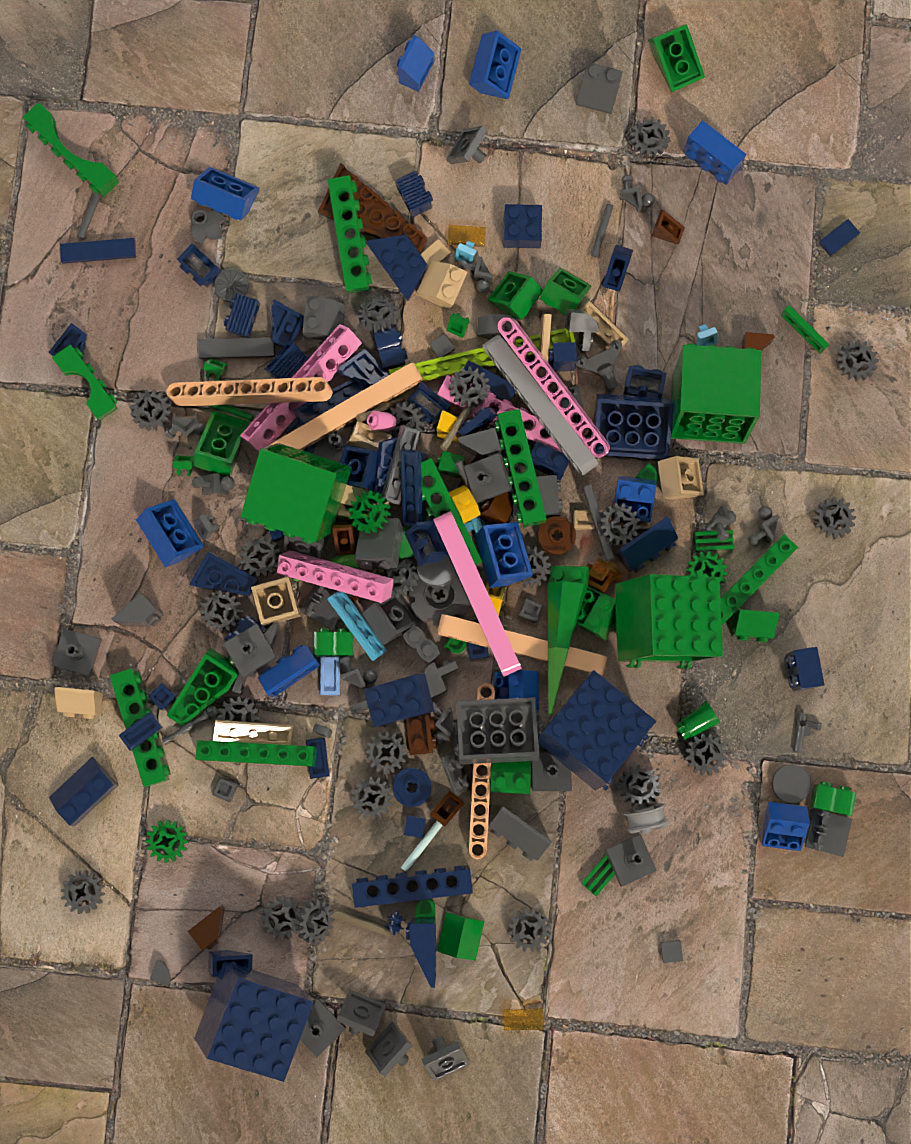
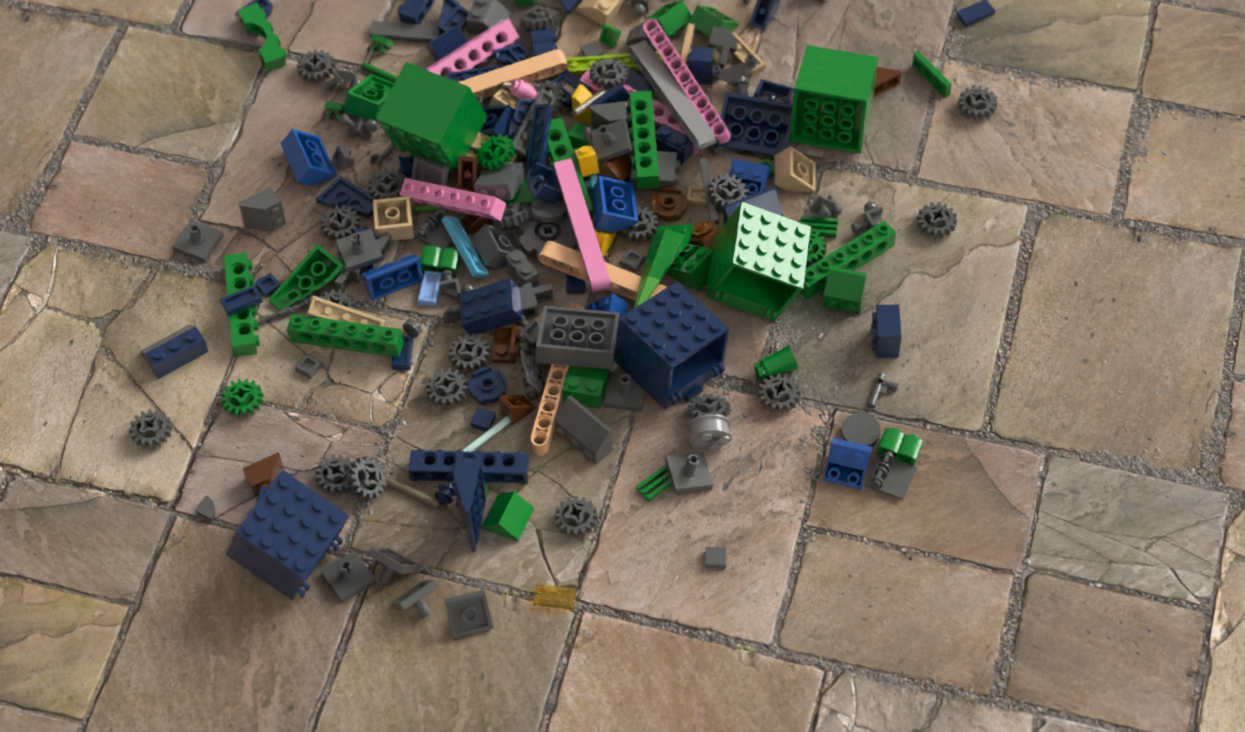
camera: 10 degrees right, 25 degrees down
tan slope [55,687,103,719] -> none
light nougat beam [166,377,333,406] -> none
green tile [444,638,466,654] -> none

